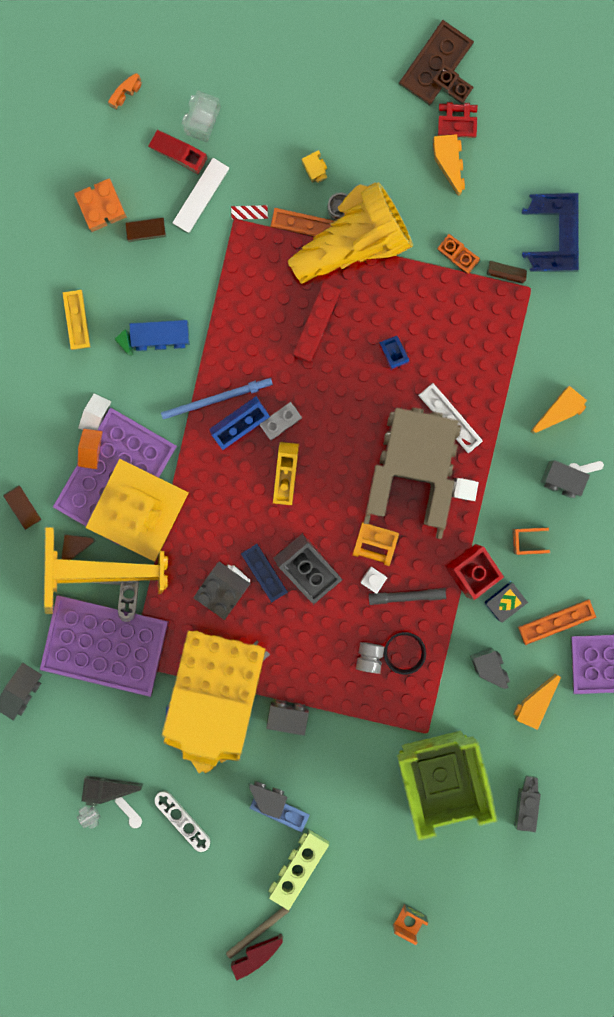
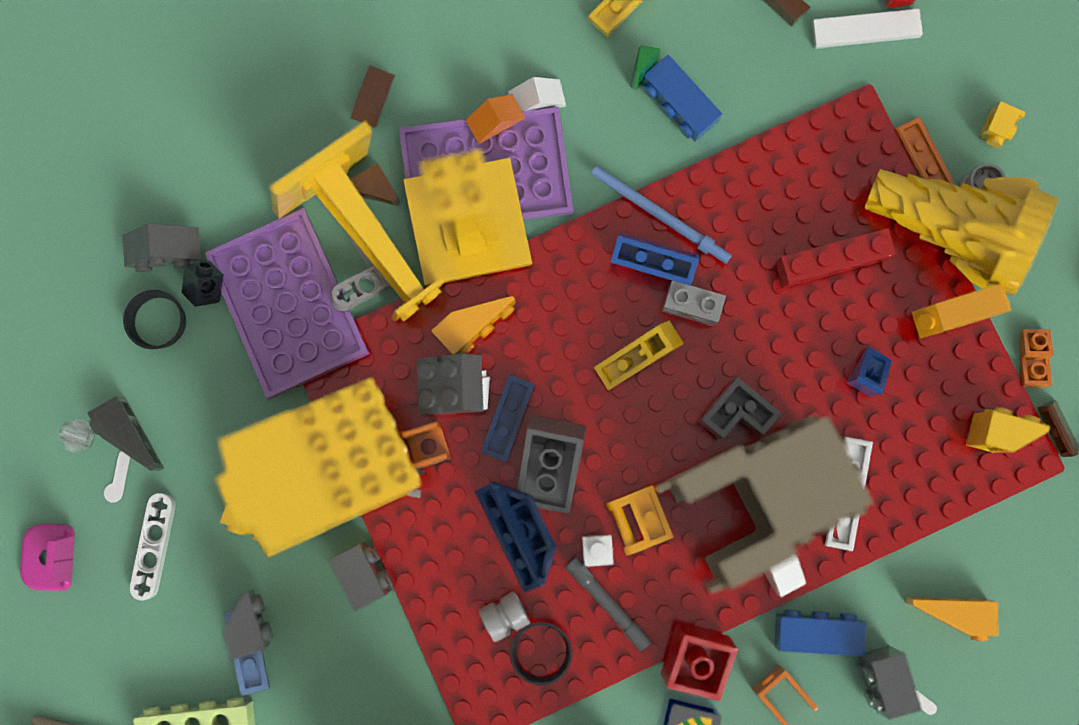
camera: 55 degrees right, 5 degrees down
sticker [231,205,268,220] -> none
none -> dark pink piece [20,524,75,591]
none -> black tyre [123,290,186,349]
none -> black brick [181,261,224,307]
none -> orange piece [401,422,451,470]
none -> light orange slope [432,296,516,354]
none -> dark blue wedge [475,481,557,593]
none -> dark grey brick [698,377,782,439]
none -> blue brick [775,609,866,656]
none -> light orange slope [912,284,1011,338]
none -> yellow slope [966,407,1050,453]

